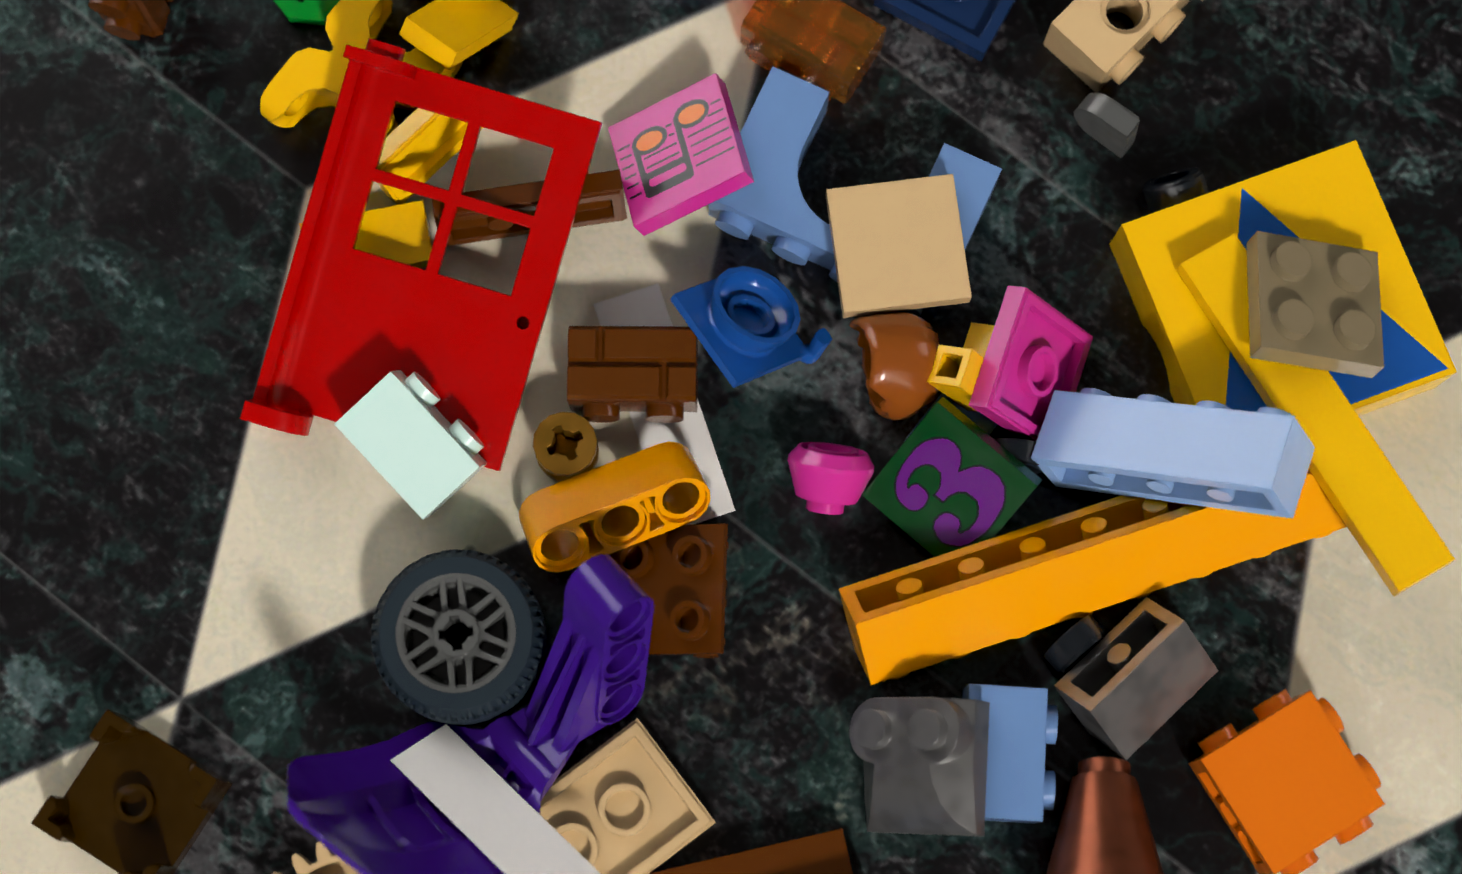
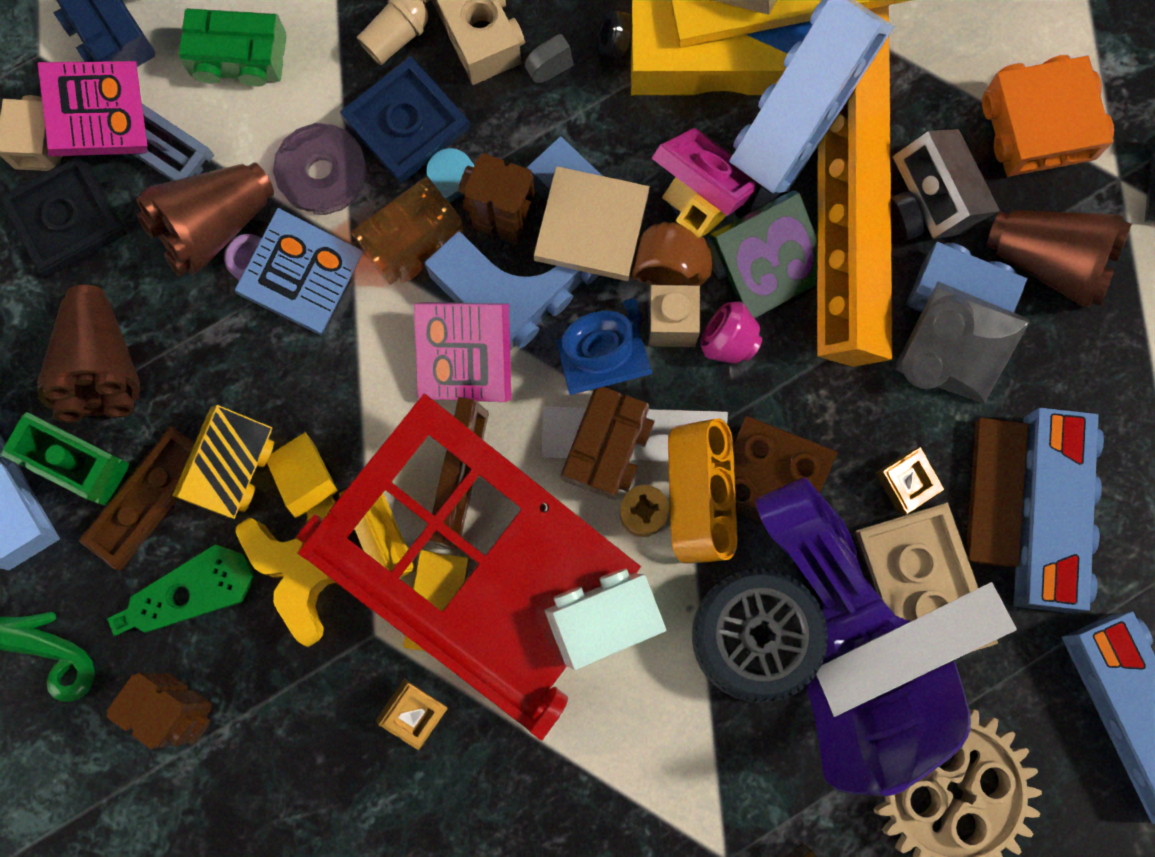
camera: 65 degrees left, 0 degrees up
none -> pearl gold tile [376,678,448,750]
none -> medium azure tile [427,148,474,206]
none -> reddish brown brick [459,153,537,245]
none -> tan brick [648,285,700,347]
none -> tile [876,447,944,514]

